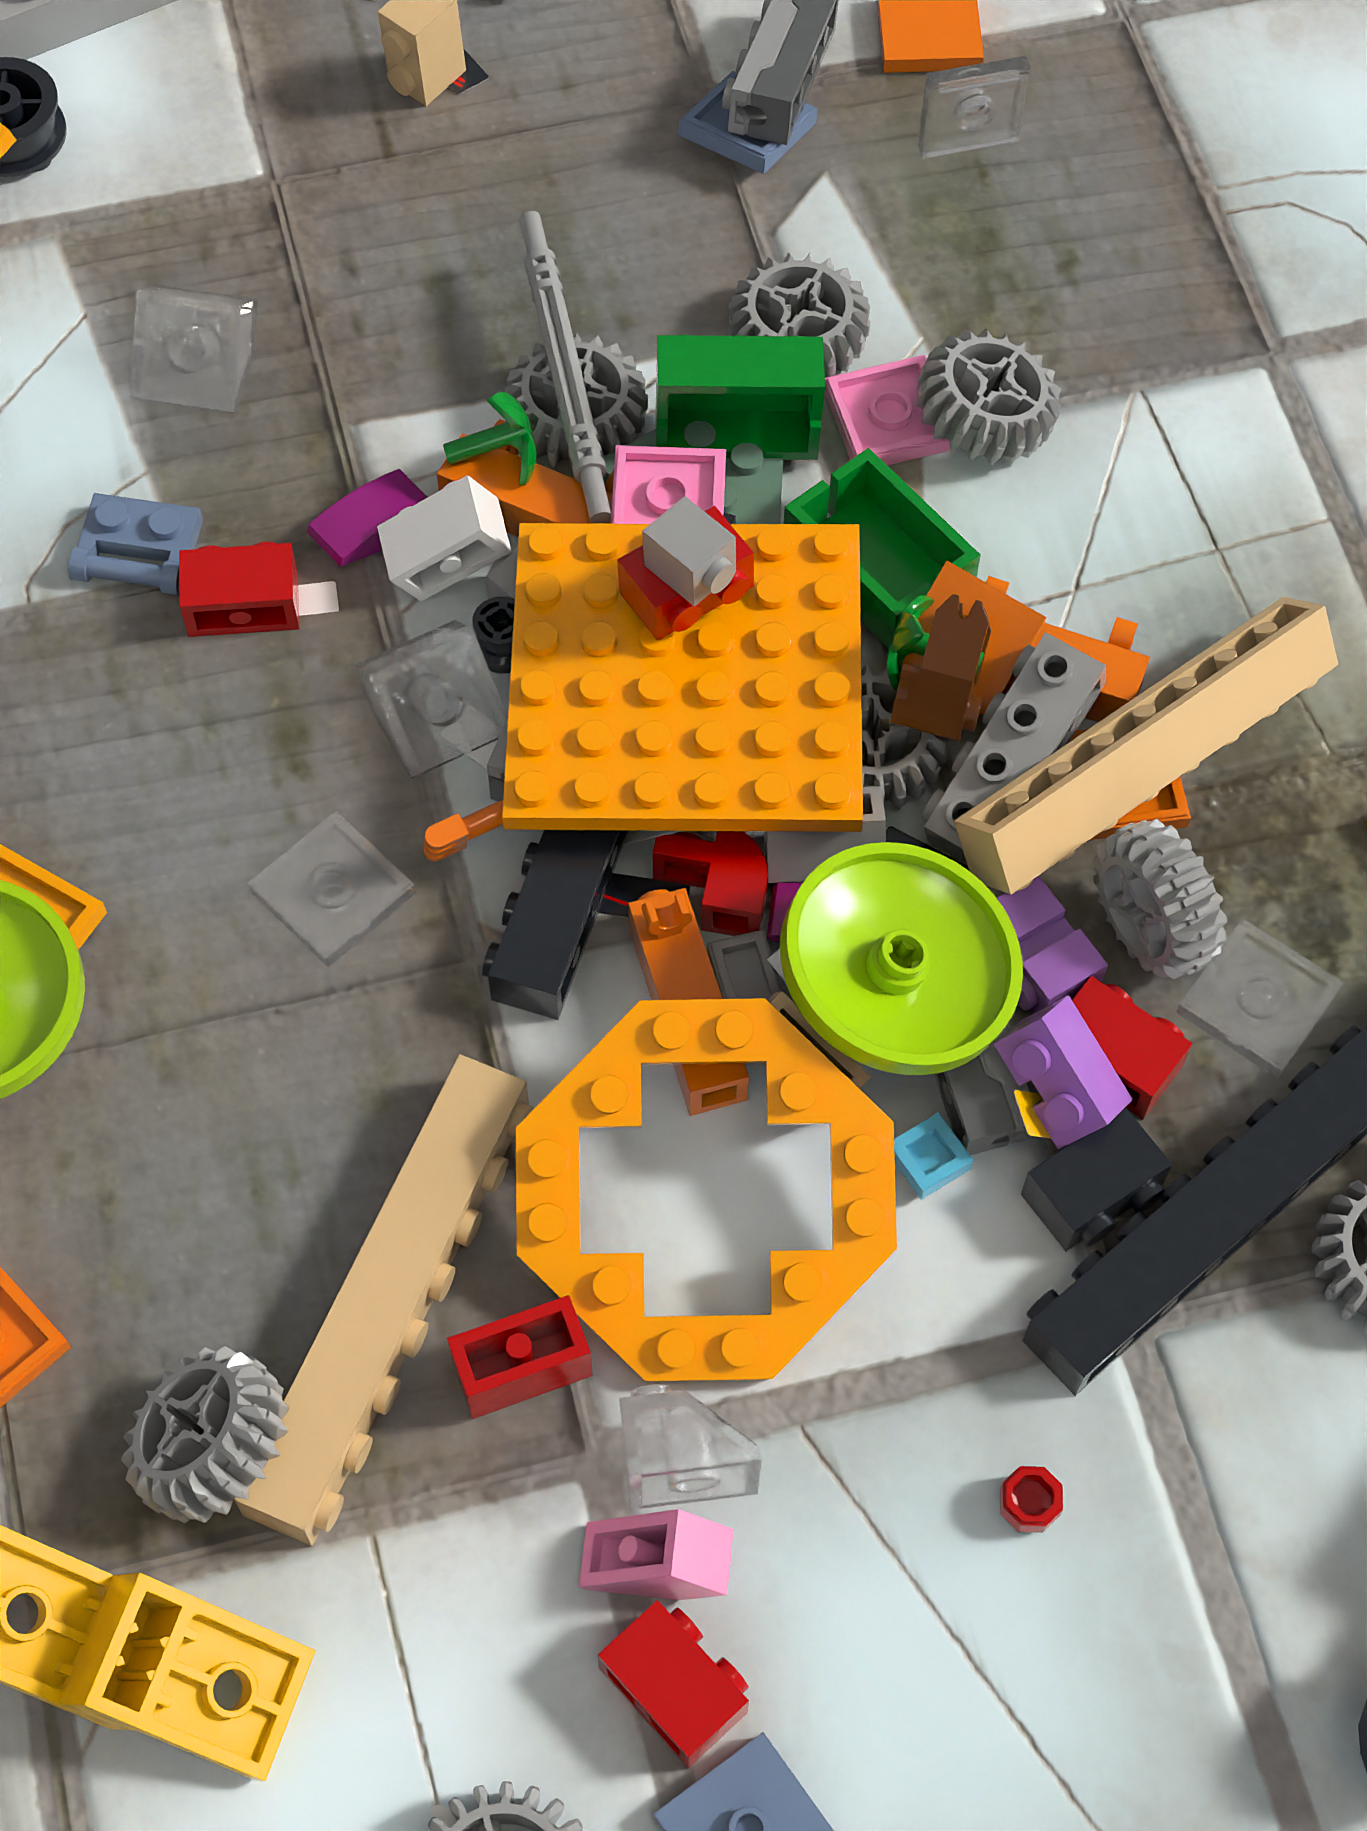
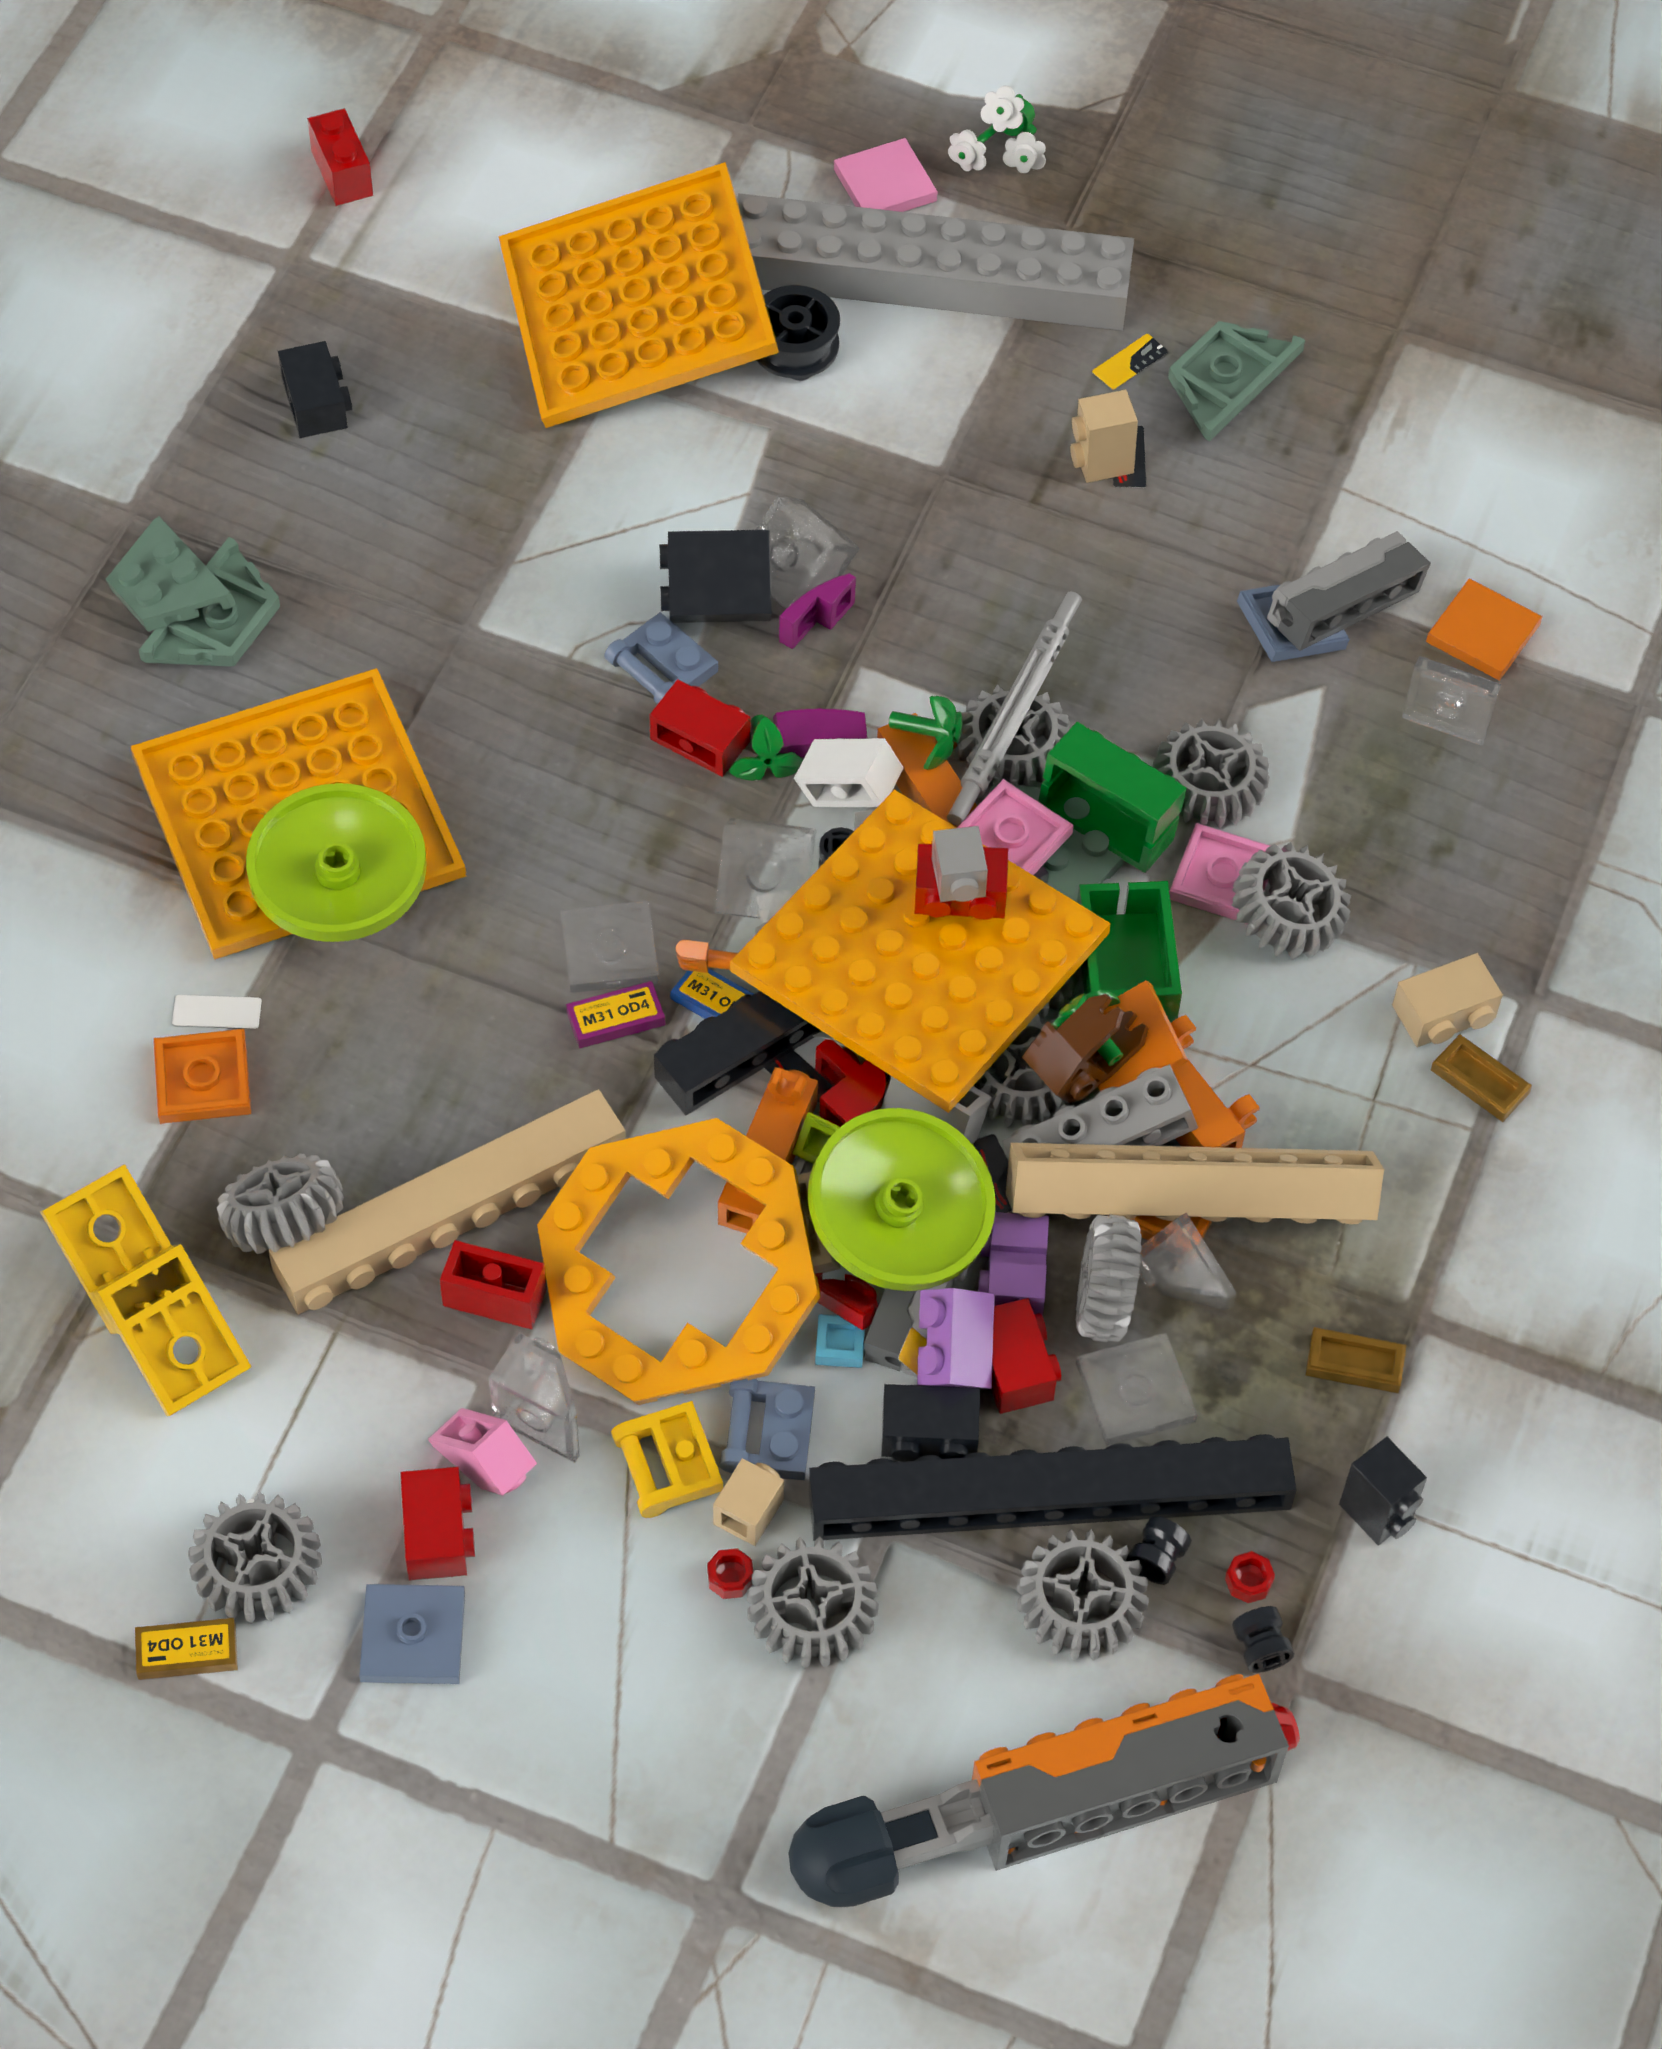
camera: 35 degrees right, 5 degrees down
none -> tile [566,981,665,1049]
none -> yellow plate [611,1401,723,1518]
none -> black brick [659,530,772,623]
none -> tile [670,969,754,1019]
none -> tan brick [713,1458,784,1546]
none -> sand blue plate [719,1379,815,1481]
none -> green plant [729,714,803,781]
none -> light grey gear [747,1536,879,1669]
none -> magenta slope [779,573,856,649]
none -> lime slope [792,1112,840,1164]
none -> red tile [815,1272,878,1330]
none -> clear slope [1139,1213,1237,1310]
none -> tan brick [1392,953,1503,1047]
none -> pearl gold tile [1431,1034,1532,1122]

